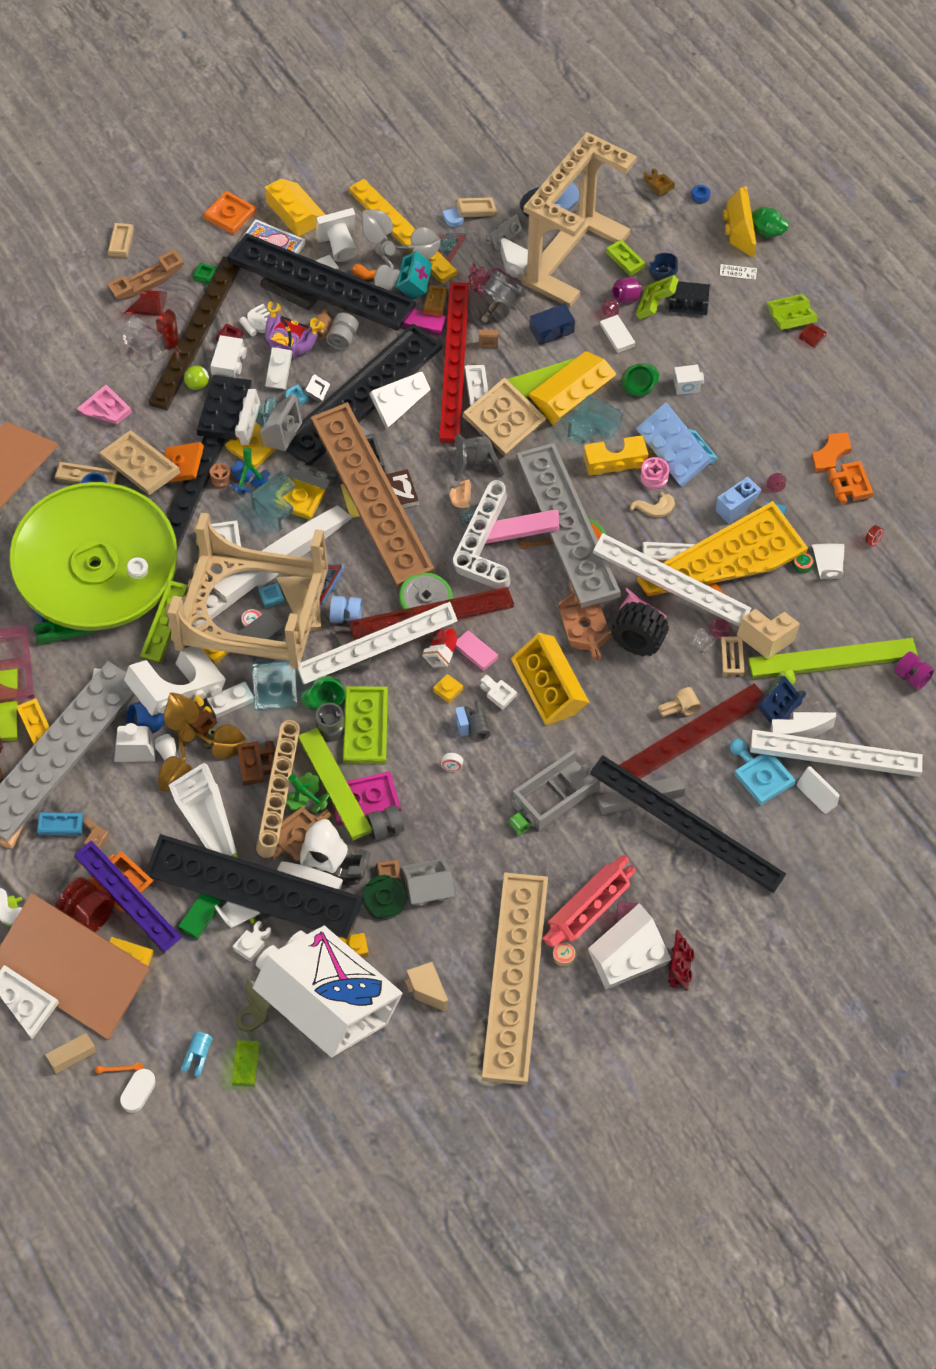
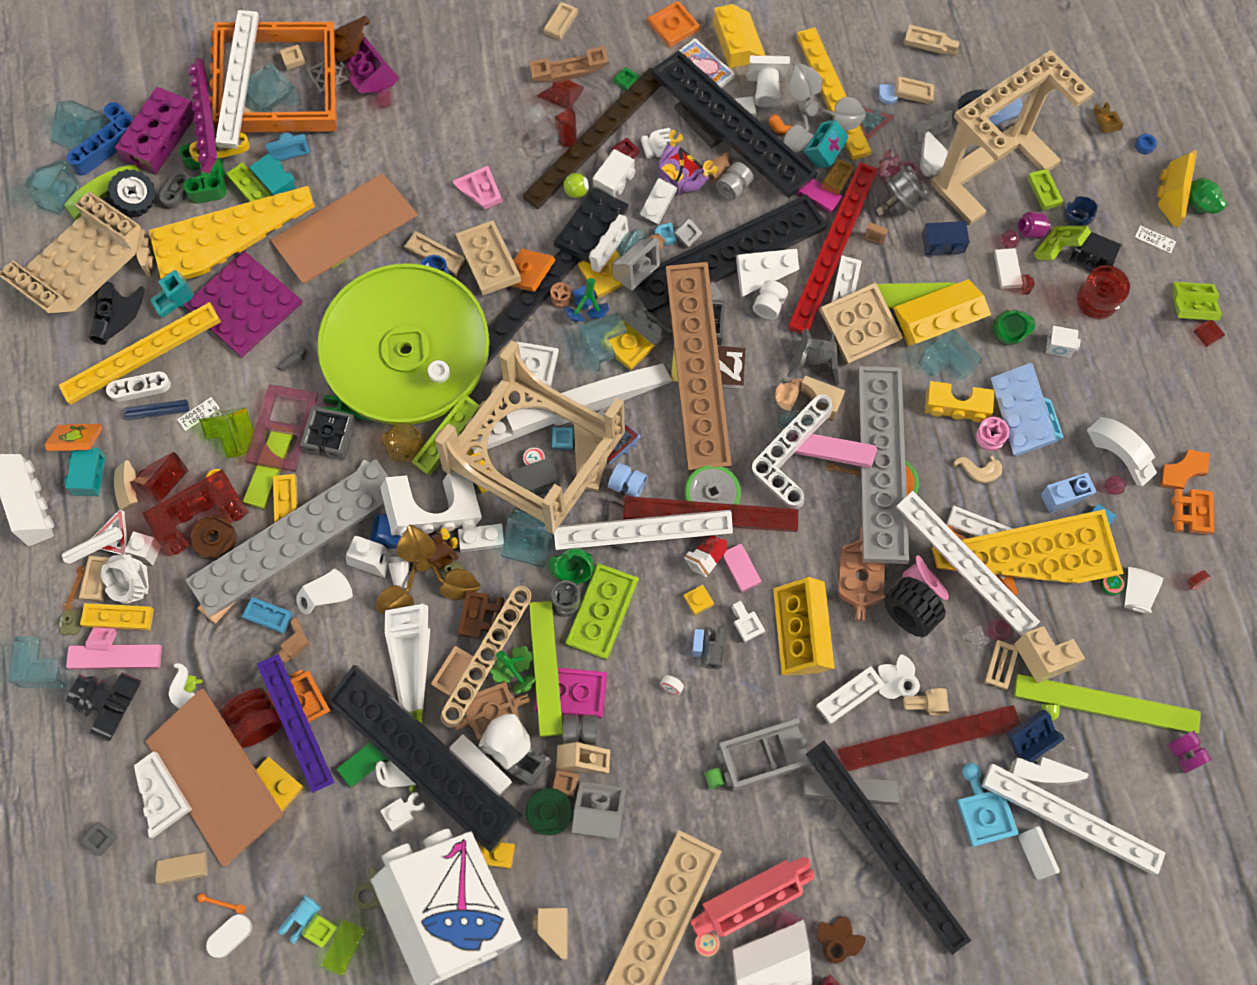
camera: 20 degrees right, 10 degrees up
none -> white piece [296,569,353,615]
none -> piece [300,407,356,460]
none -> lime plate [302,912,337,948]
none -> clear yellow plant [382,424,424,463]
none -> light nougat tile [431,646,474,697]
none -> tan slope [556,742,610,774]
none -> white wheel [753,280,788,320]
none -> tan arch [800,376,845,421]
none -> white plate [816,666,885,725]
none -> reddish brown plate [817,916,866,964]
none -> white plate [878,655,920,699]
none -> tan hinge [904,25,960,55]
none -> clear red tile [1021,274,1035,295]
none -> clear red wheel [1076,265,1130,320]
none -> white arch [1087,417,1157,486]

